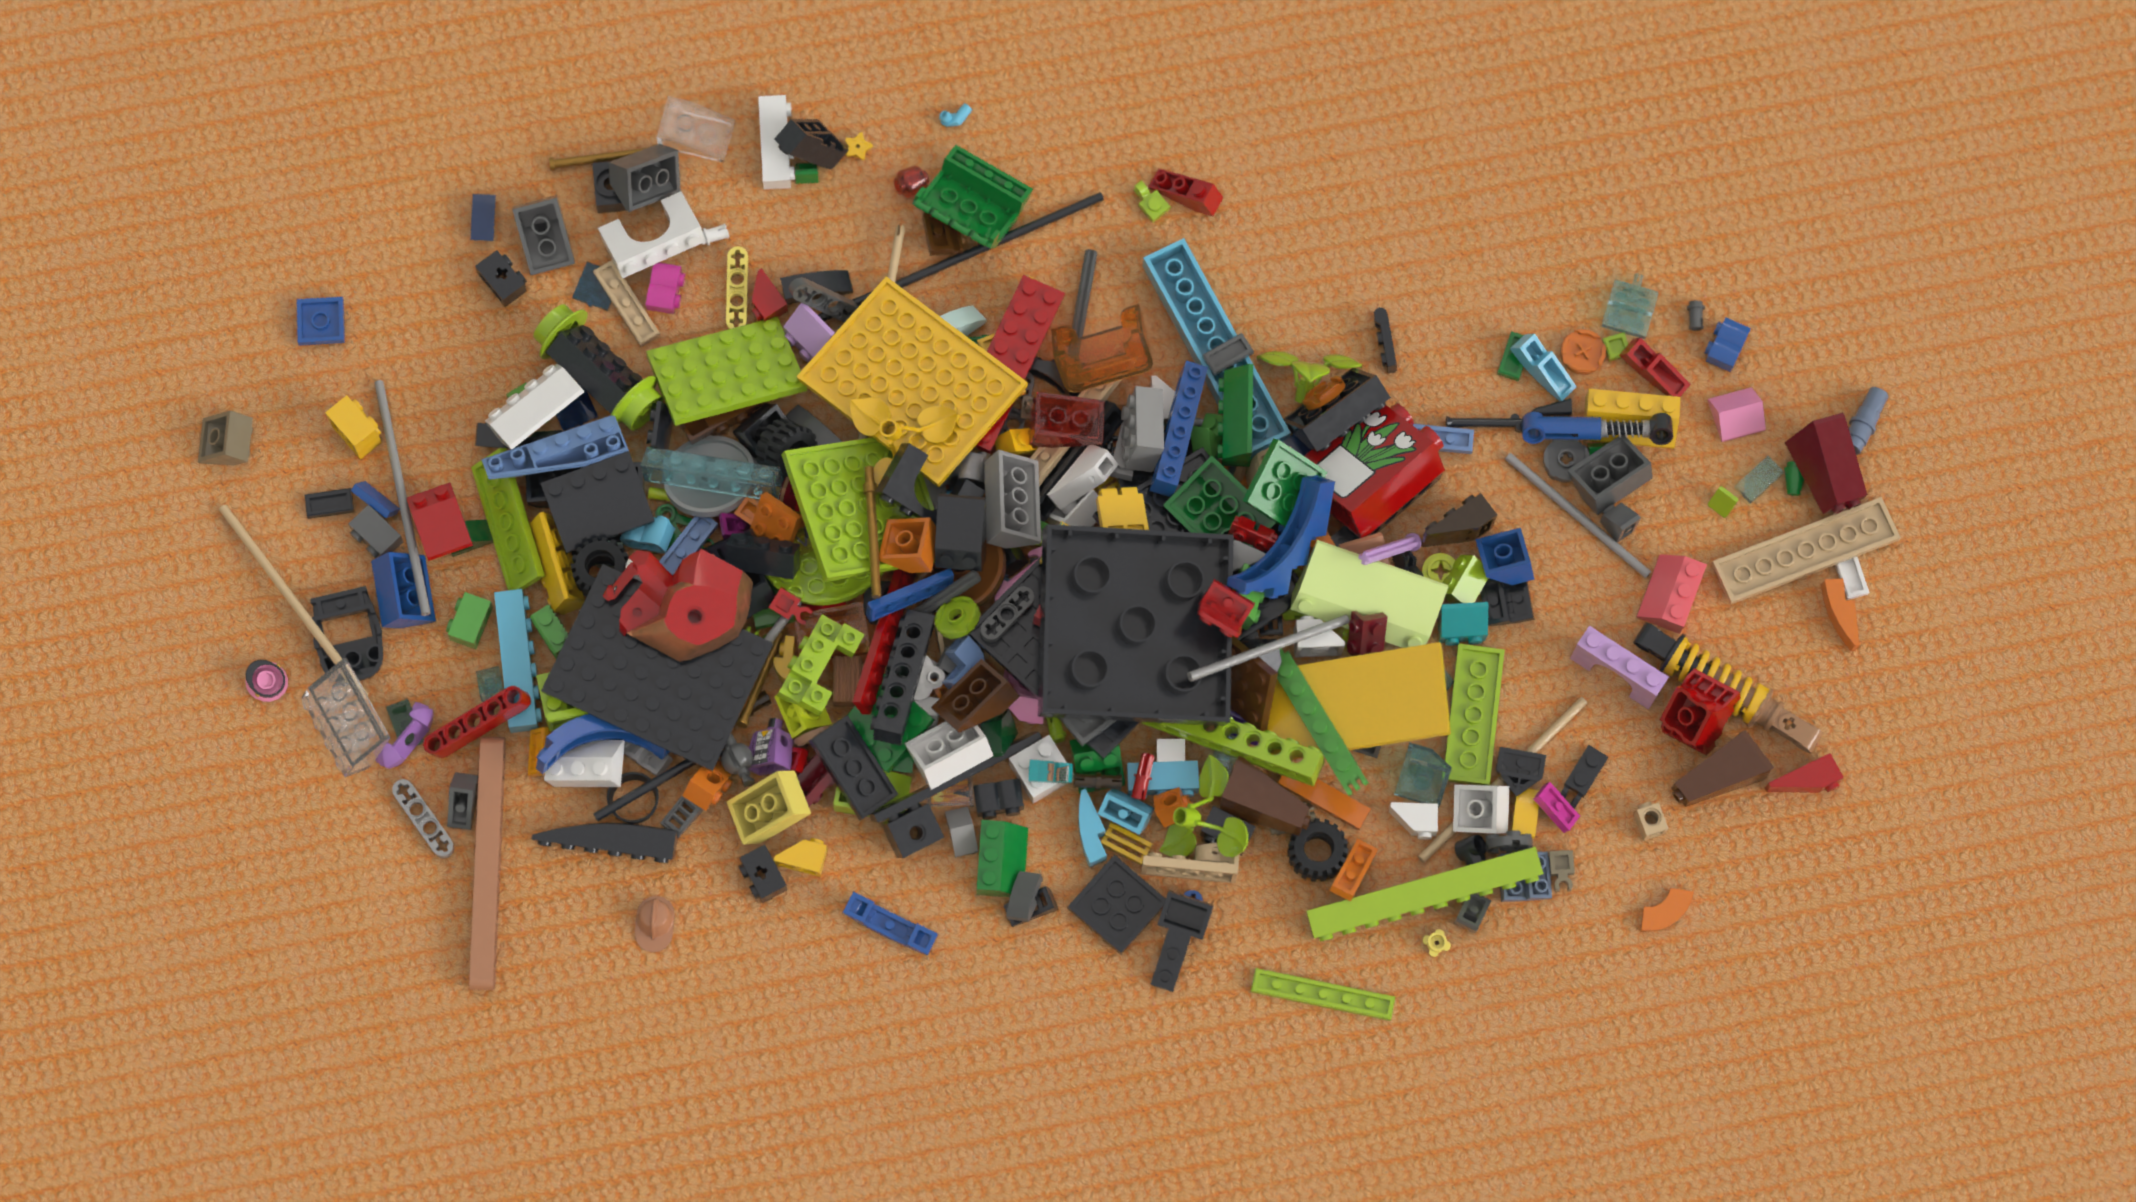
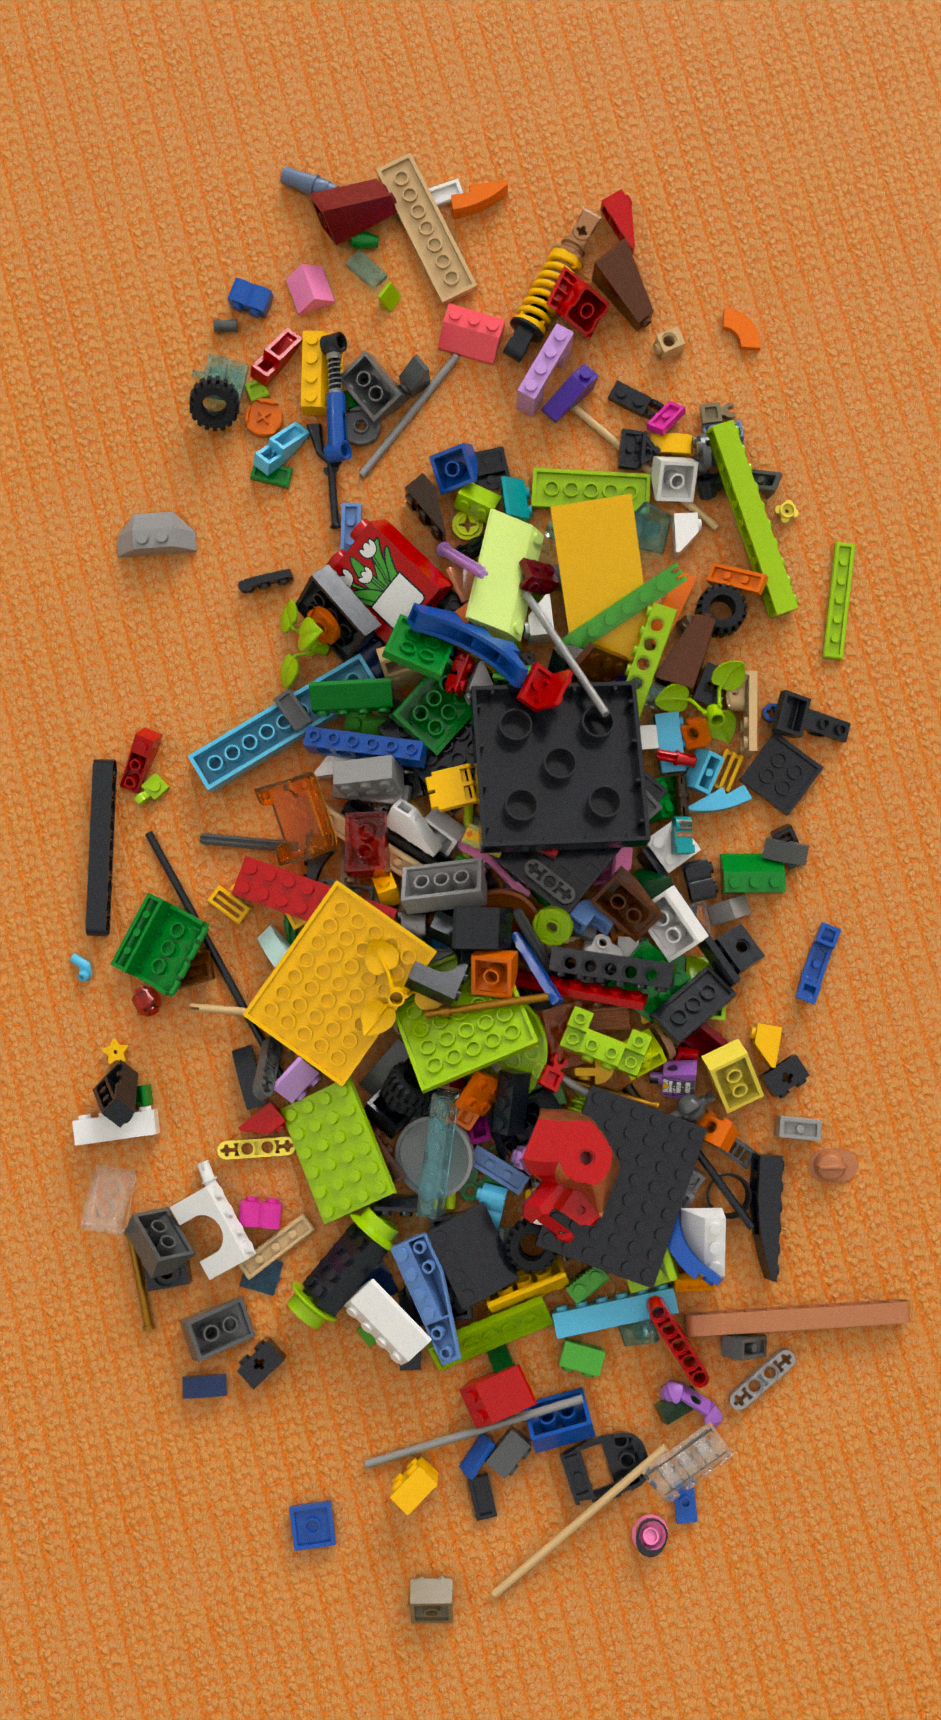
camera: 85 degrees left, 10 degrees up
none -> black beam [86,759,117,936]
none -> light grey wedge [117,512,197,558]
none -> black tyre [189,375,239,432]
none -> yellow tile [207,885,251,925]
none -> dark purple slope [541,363,599,423]
none -> blue plate [672,1477,698,1524]
none -> light grey panel [775,1115,822,1141]

